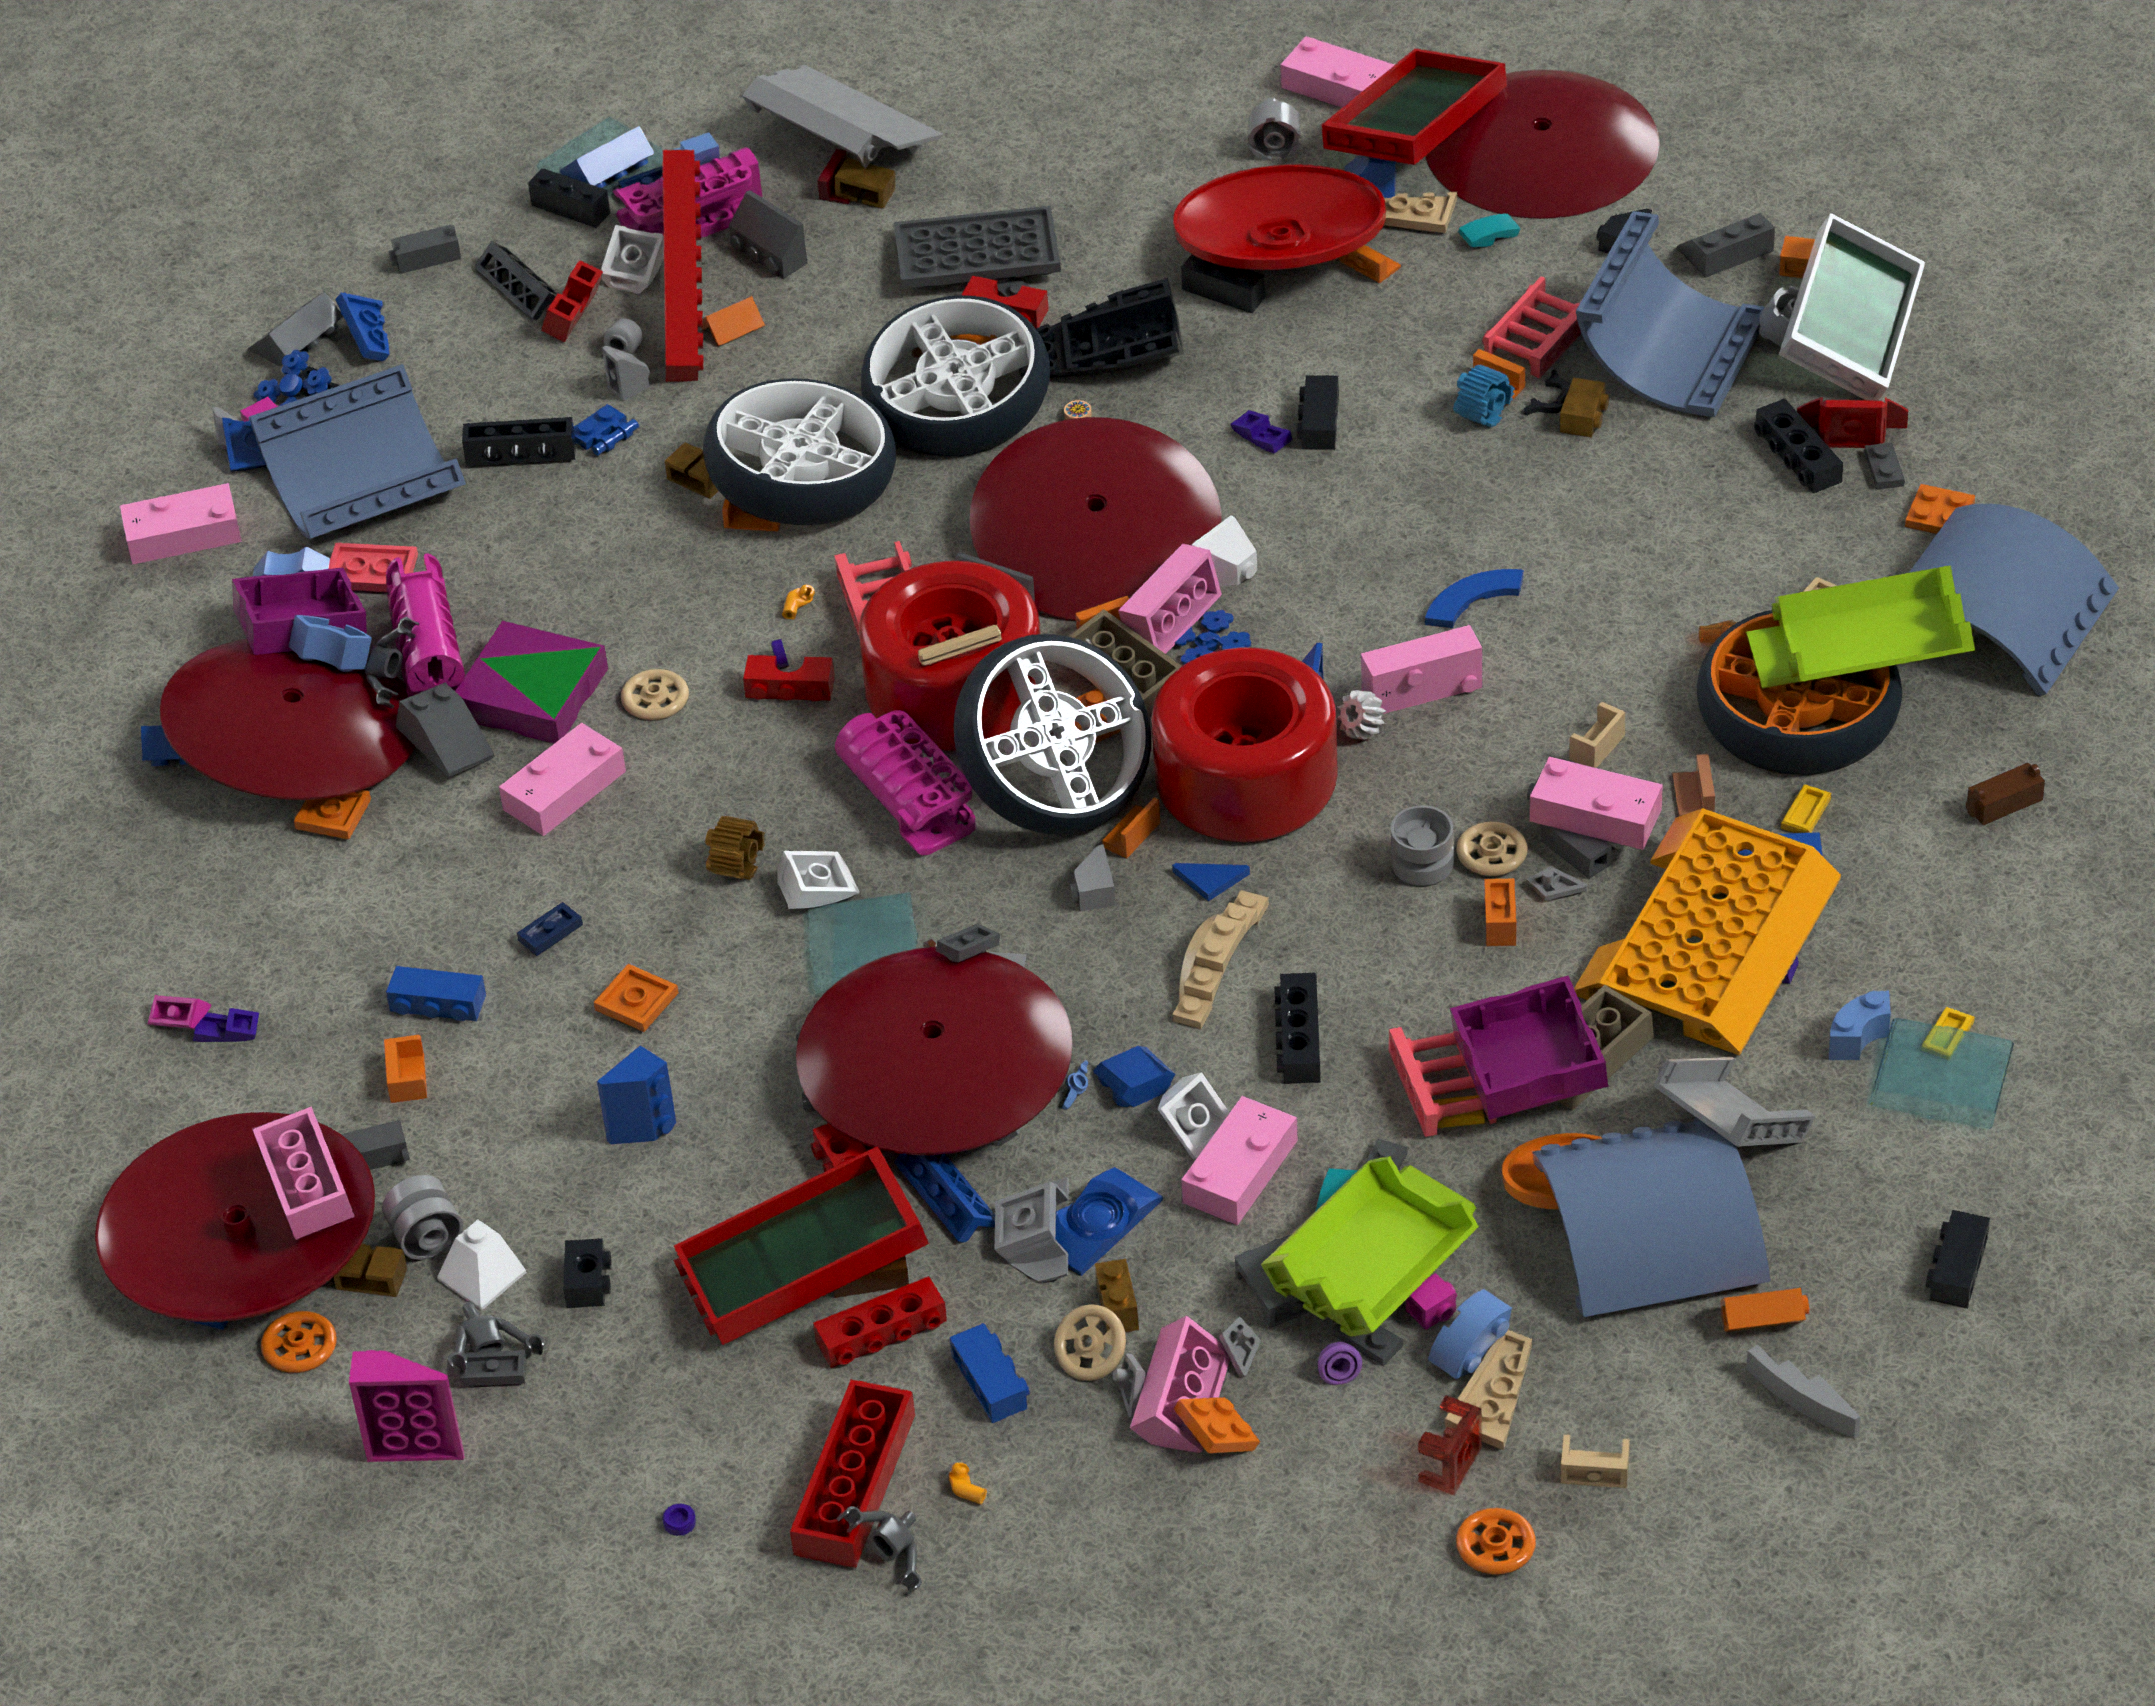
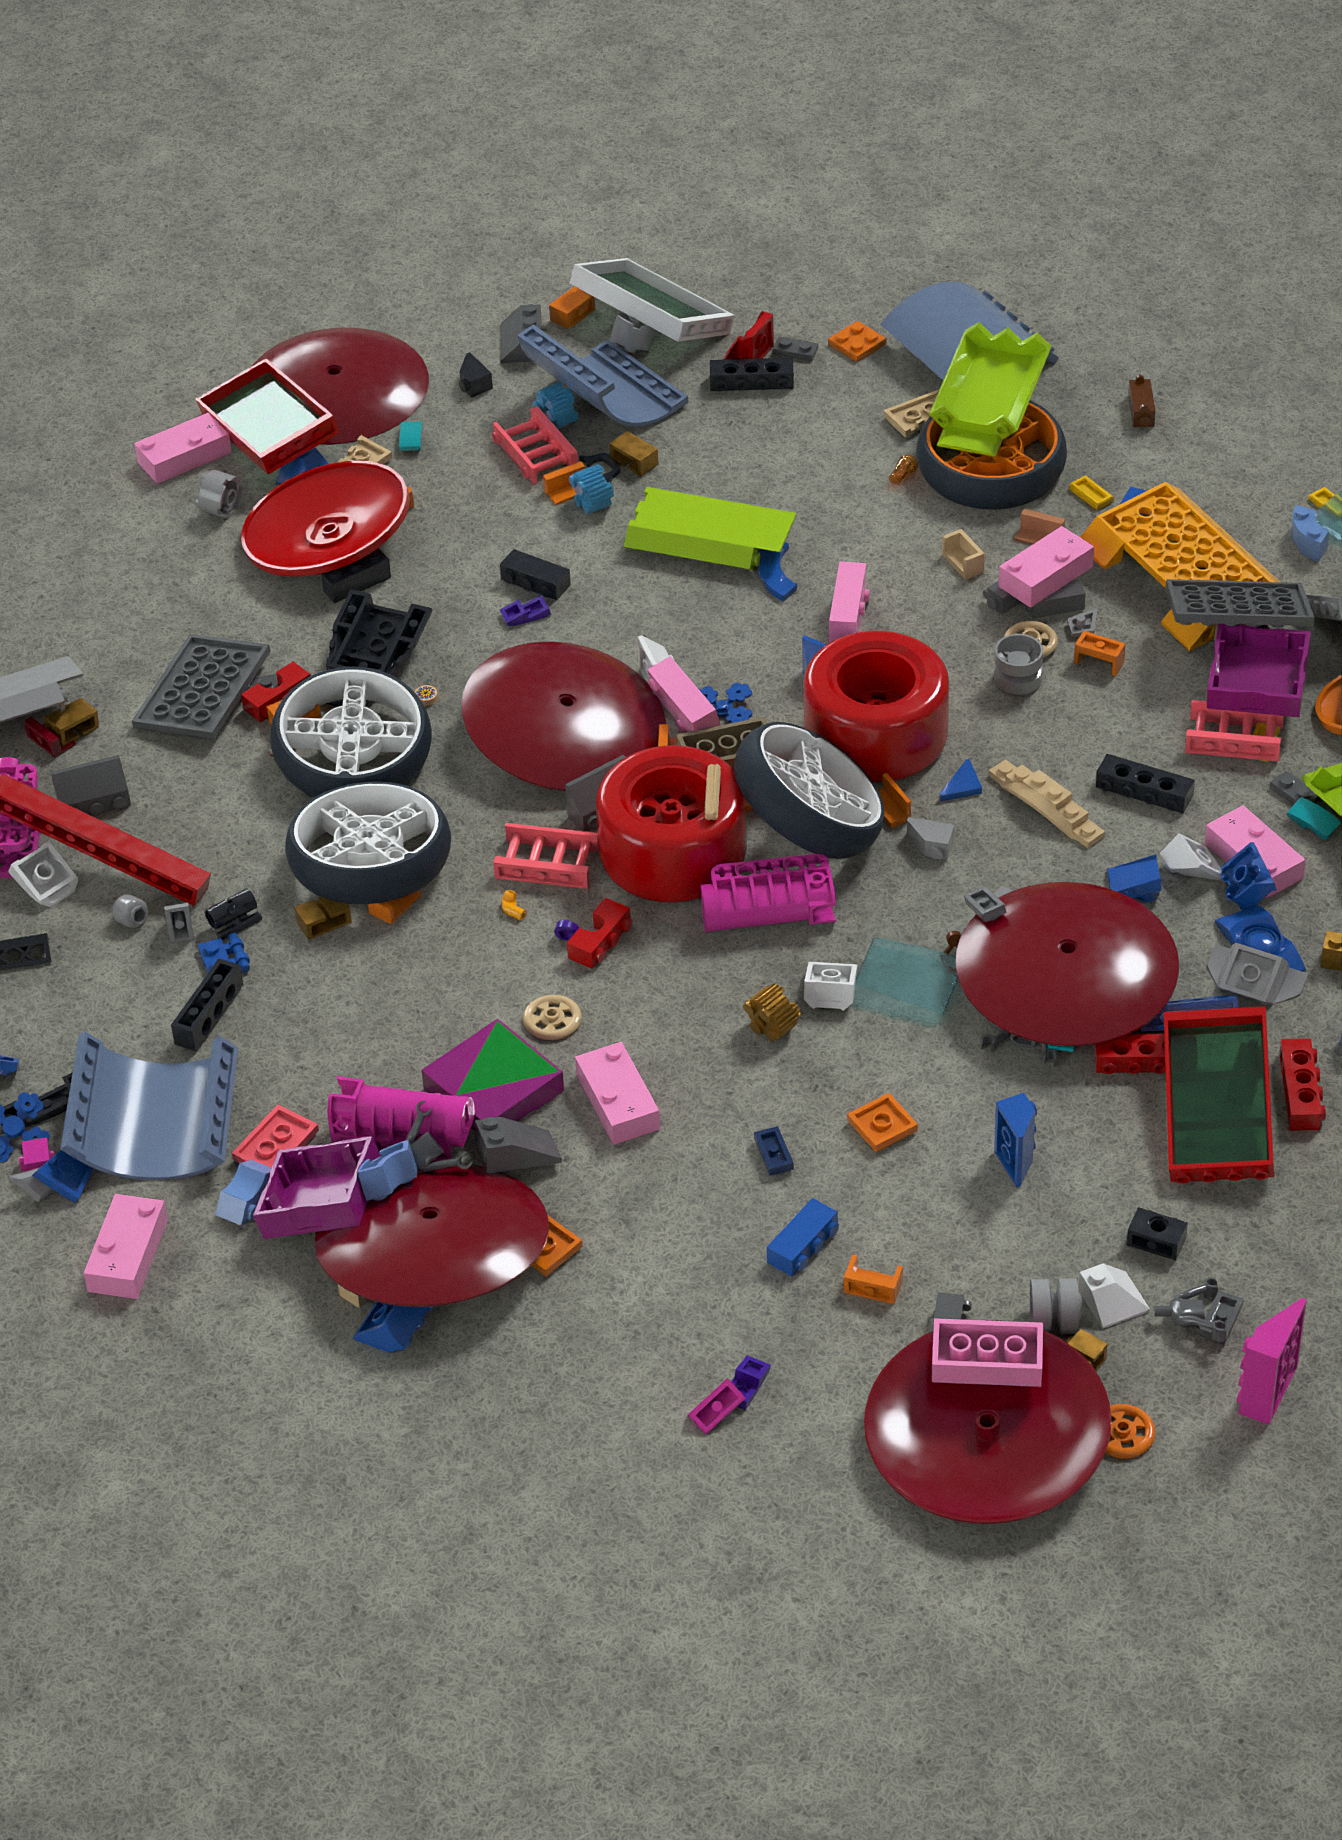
camera: 65 degrees left, 0 degrees up
red arch [541,260,603,342] -> none
orange panel [701,296,765,346] -> none
none -> black pin [204,888,262,940]
none -> lime panel [624,487,797,571]
none -> dark grey plate [1166,579,1314,628]
none -> blue slope [1220,842,1277,910]

